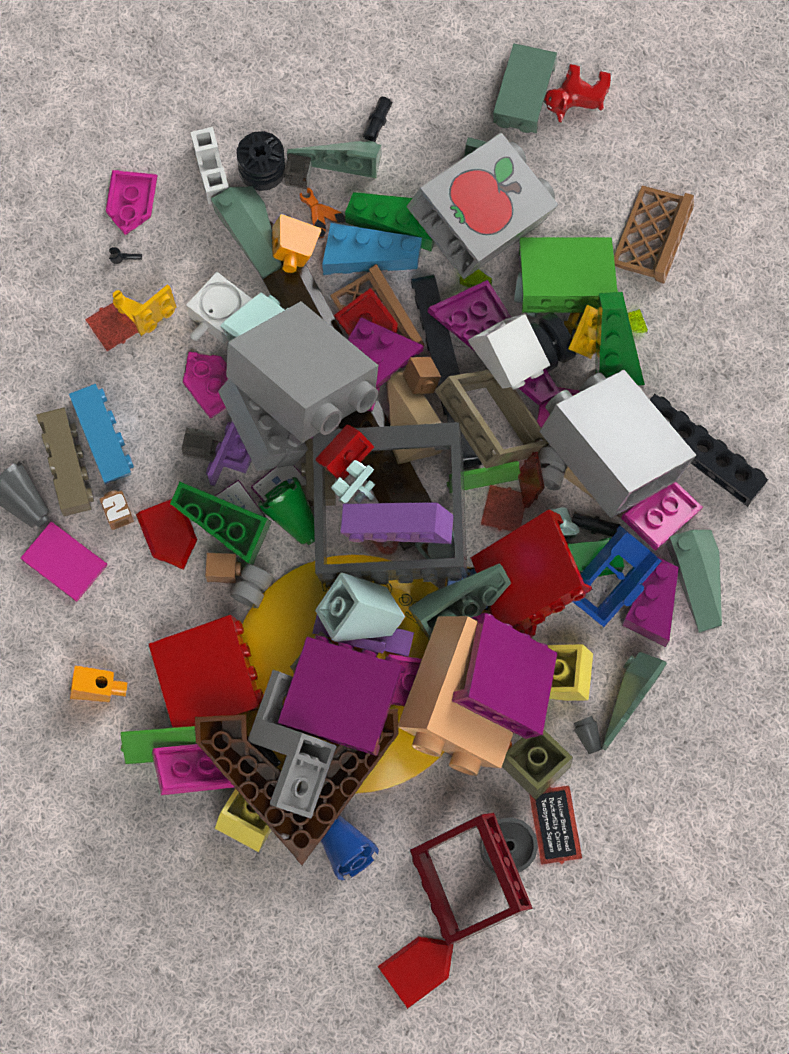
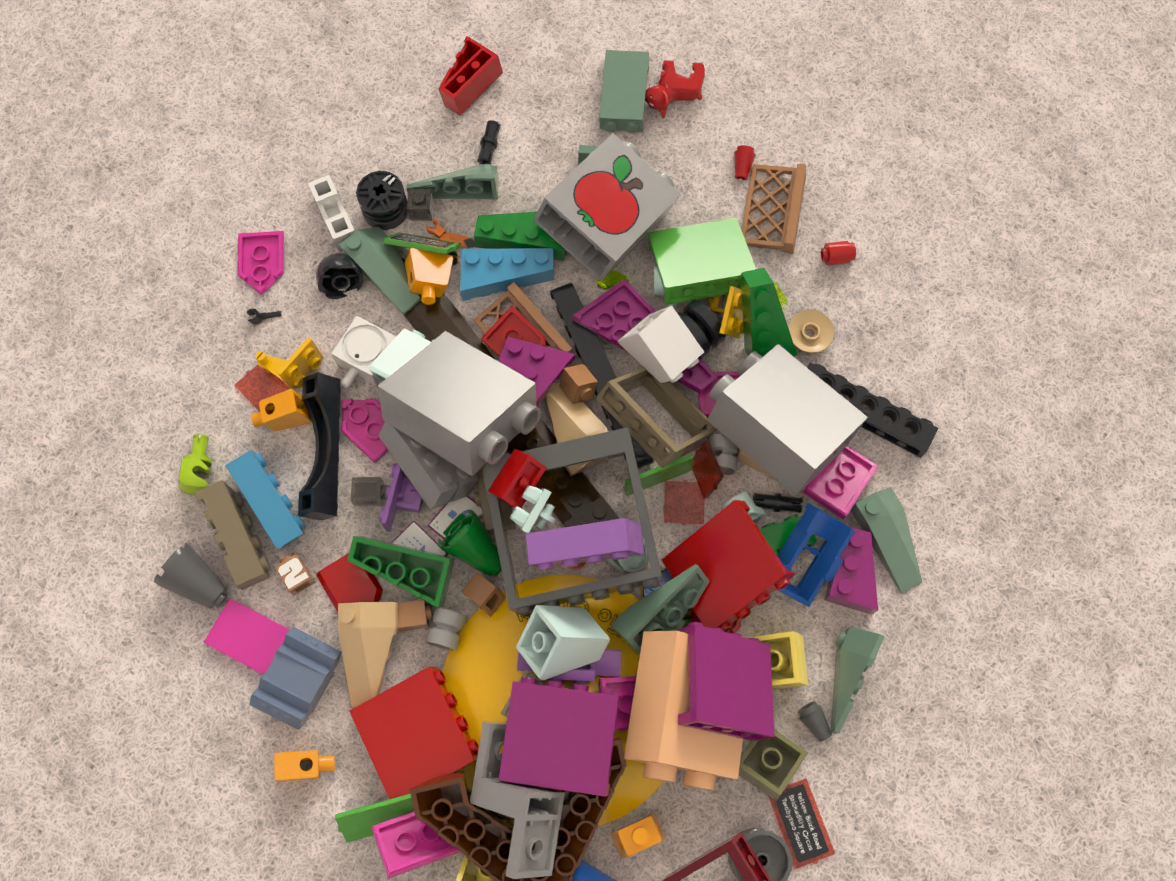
camera: 10 degrees left, 0 degrees up
none -> lime piece [178,434,212,496]
none -> sand blue slope [249,627,342,730]
none -> light orange torso [251,389,312,431]
none -> black arch [298,372,341,520]
none -> black cylinder [316,253,363,299]
none -> tan wedge [338,602,398,706]
none -> piece [383,232,461,254]
none -> red wedge [438,36,503,116]
none -> medium nougat brick [461,573,506,617]
none -> light orange torso [610,813,666,858]
none -> red cone [734,145,756,180]
none -> tan dish [788,309,834,353]
none -> red brick [821,241,856,266]

